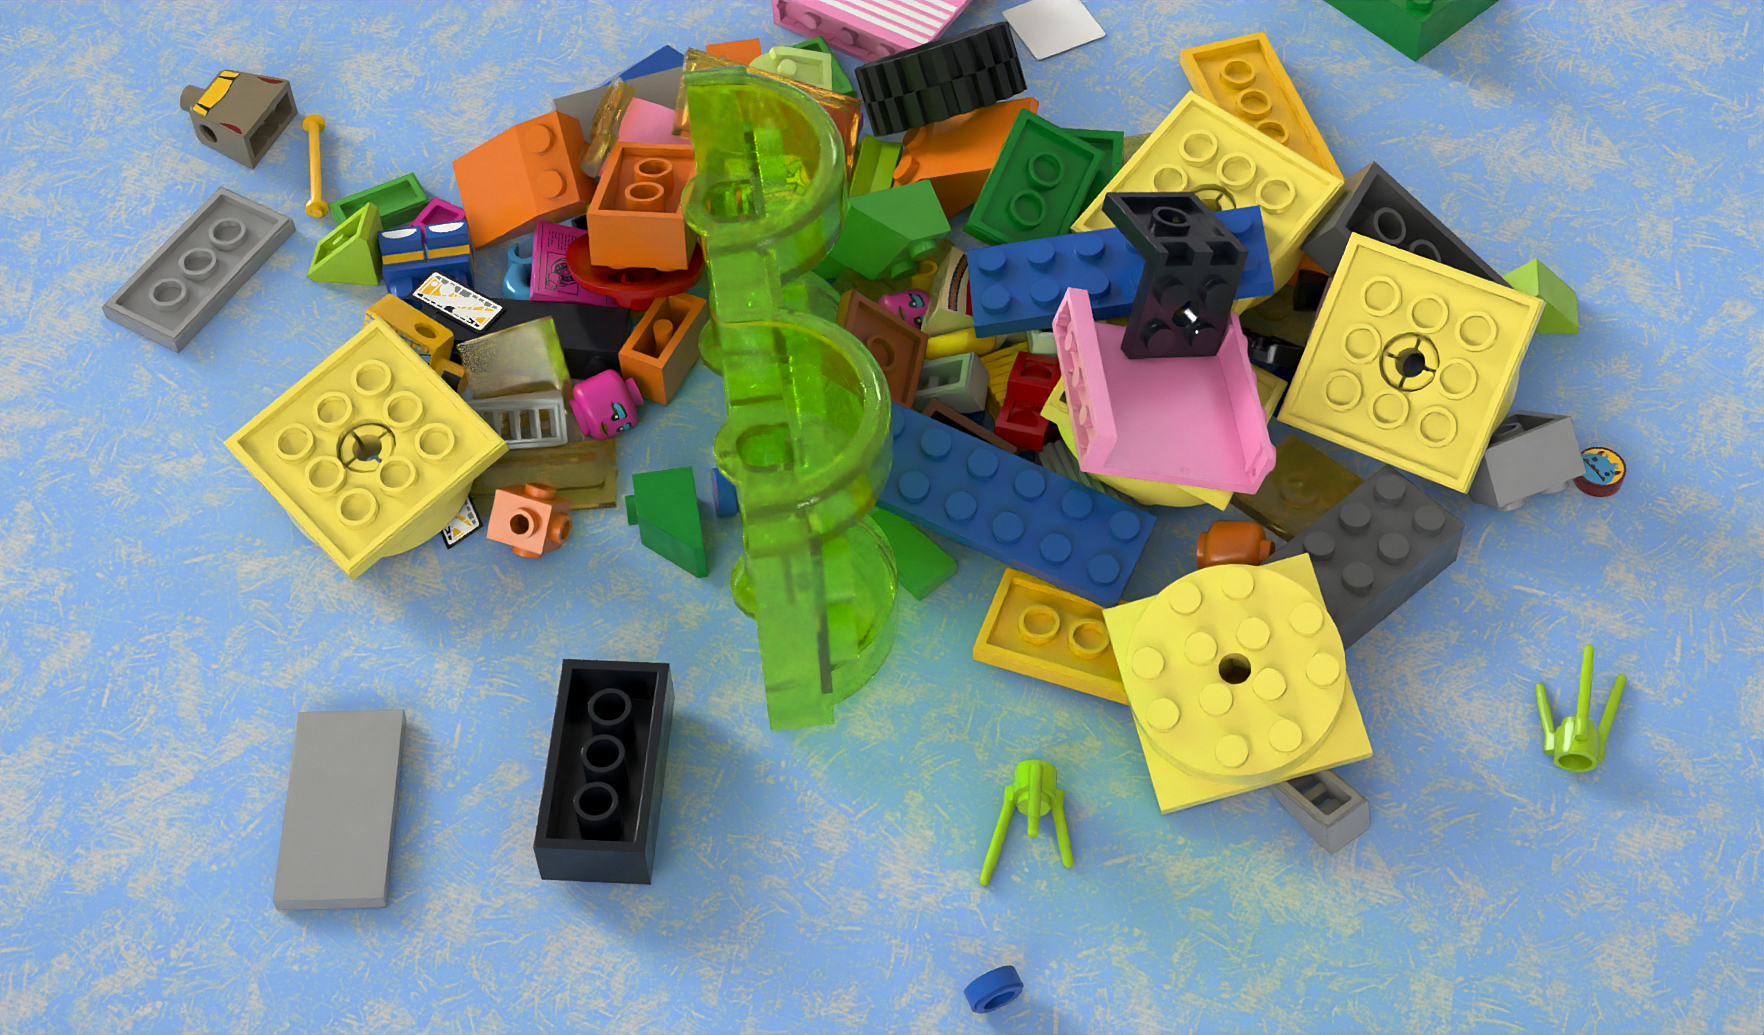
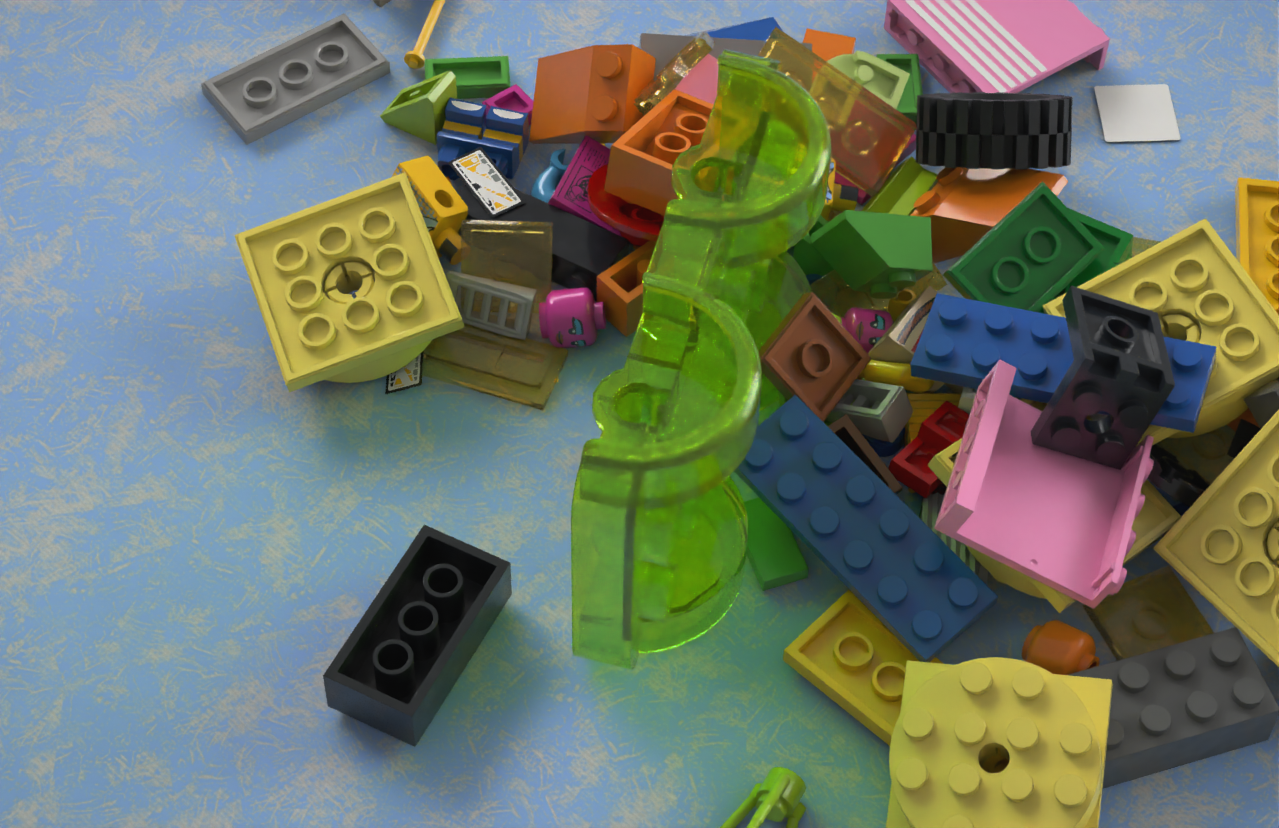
camera: 20 degrees right, 0 degrees up
light grey tile [273,709,406,910] -> none
orange brick [486,482,572,559] -> none
green slope [625,466,708,578] -> none

